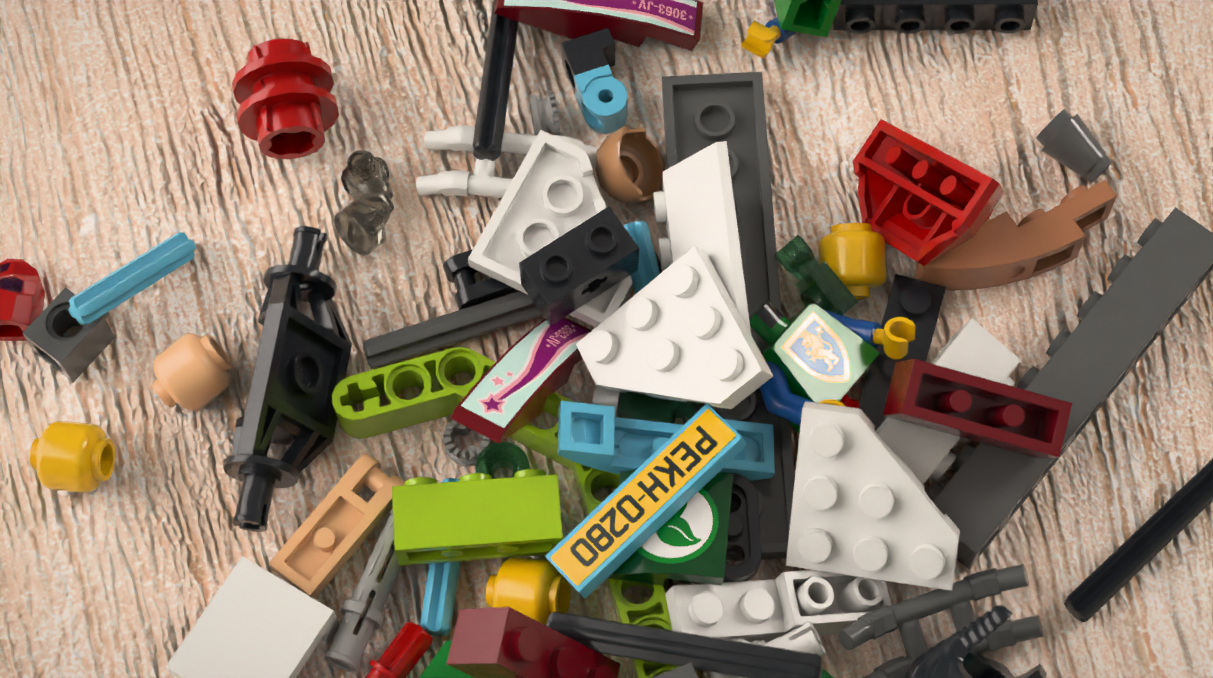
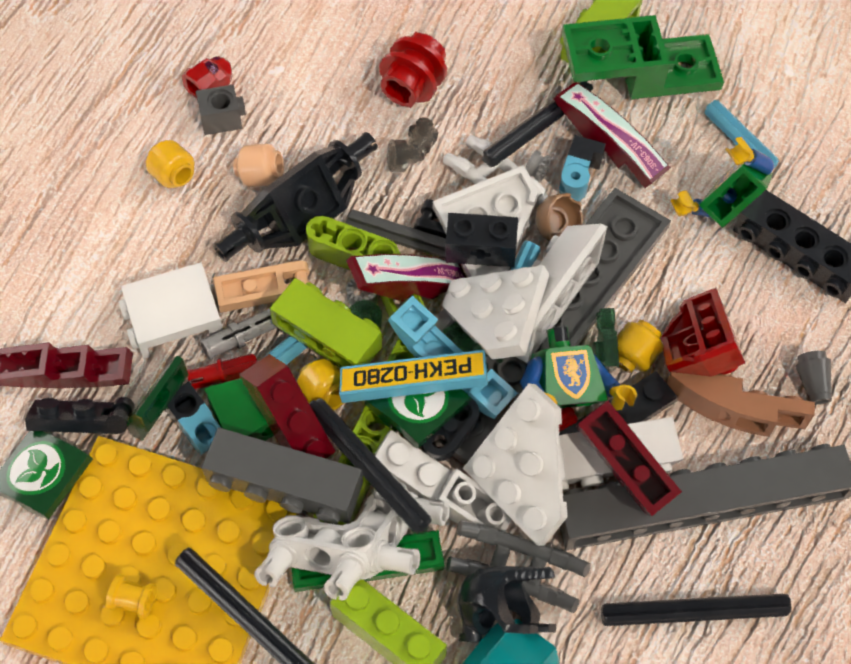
camera: 35 degrees right, 5 degrees down
medium azure axle [68,232,196,325] -> none

